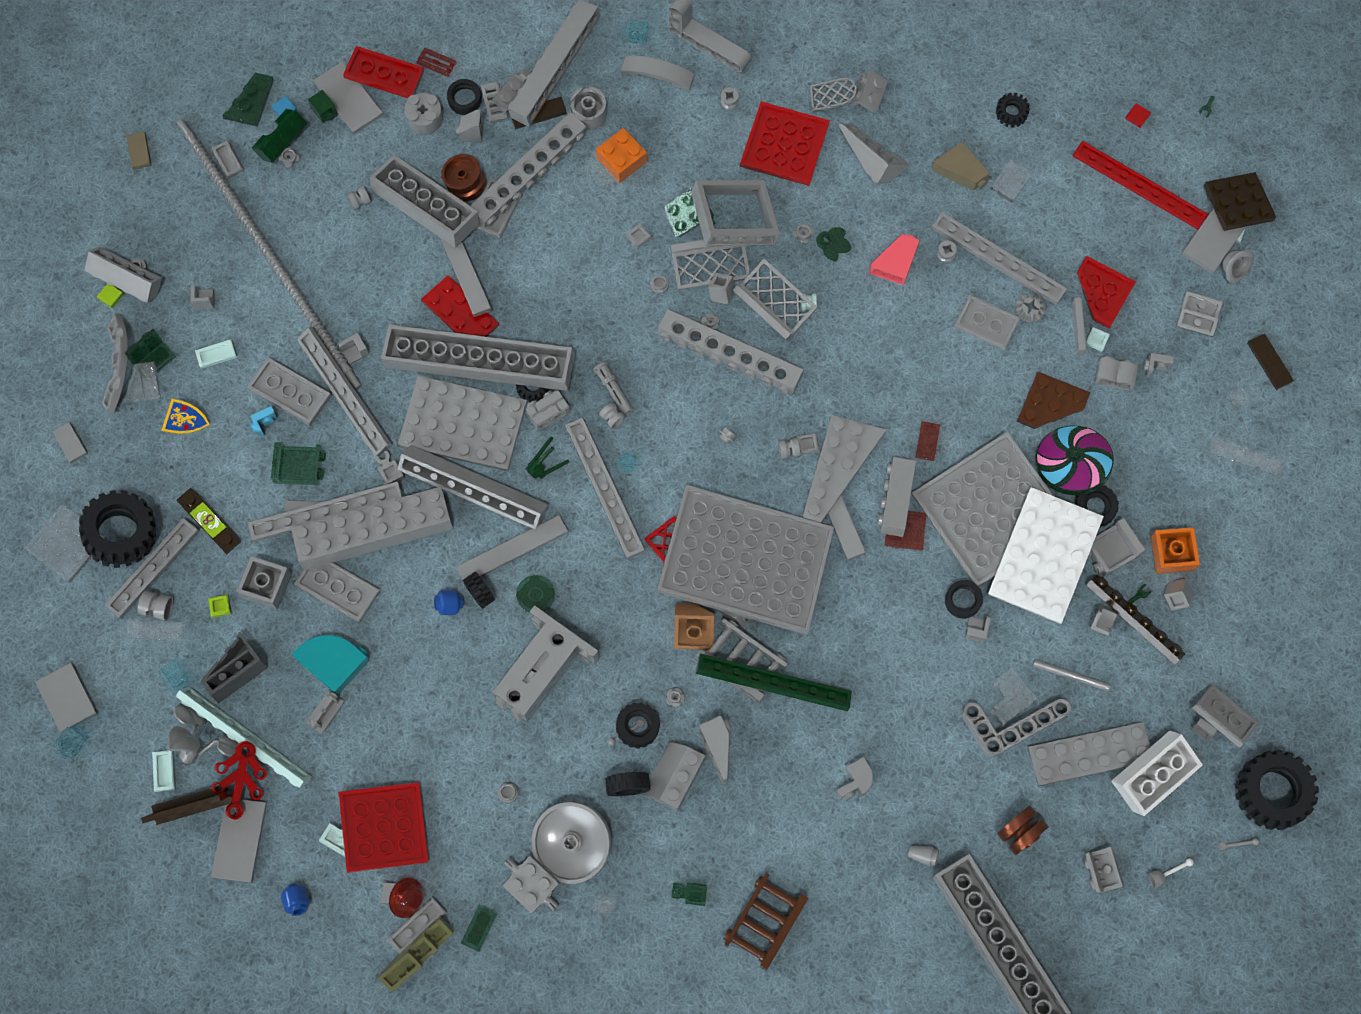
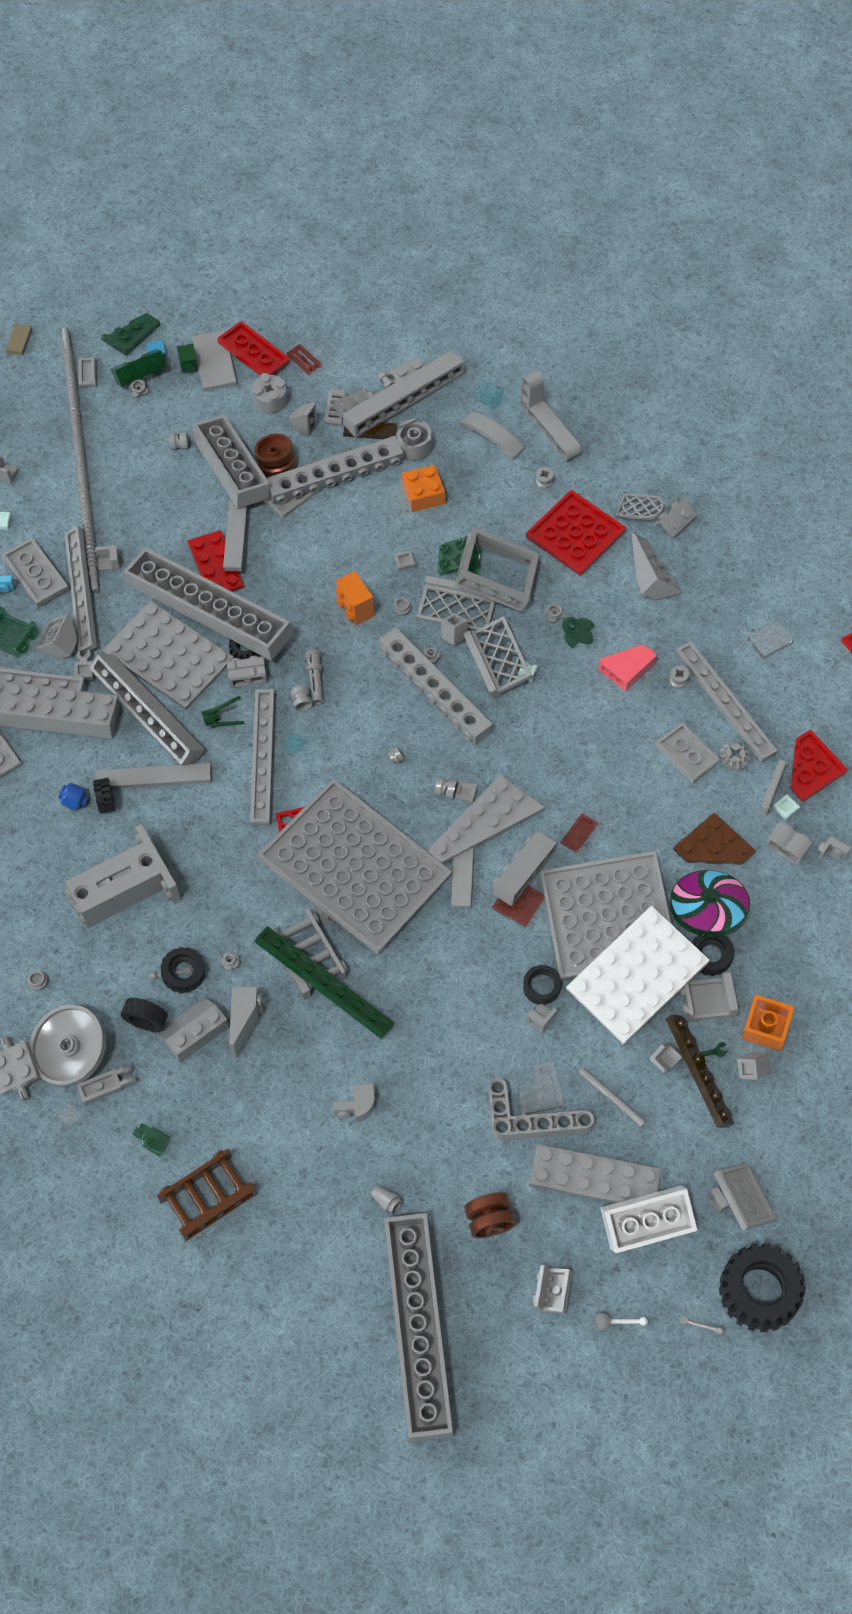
camera: 25 degrees right, 10 degrees down
black tyre [447,79,482,115] -> none
clear green tile [516,575,555,613] -> none
medium nougat slope [674,603,714,650] -> none
dark tan slope [932,142,990,191] -> none
black tyre [996,93,1030,128] -> none
none -> light grey slope [34,614,78,659]
none -> light grey hinge [76,1065,137,1105]
none -> orange brick [335,571,375,625]
none -> light grey plate [378,357,425,388]

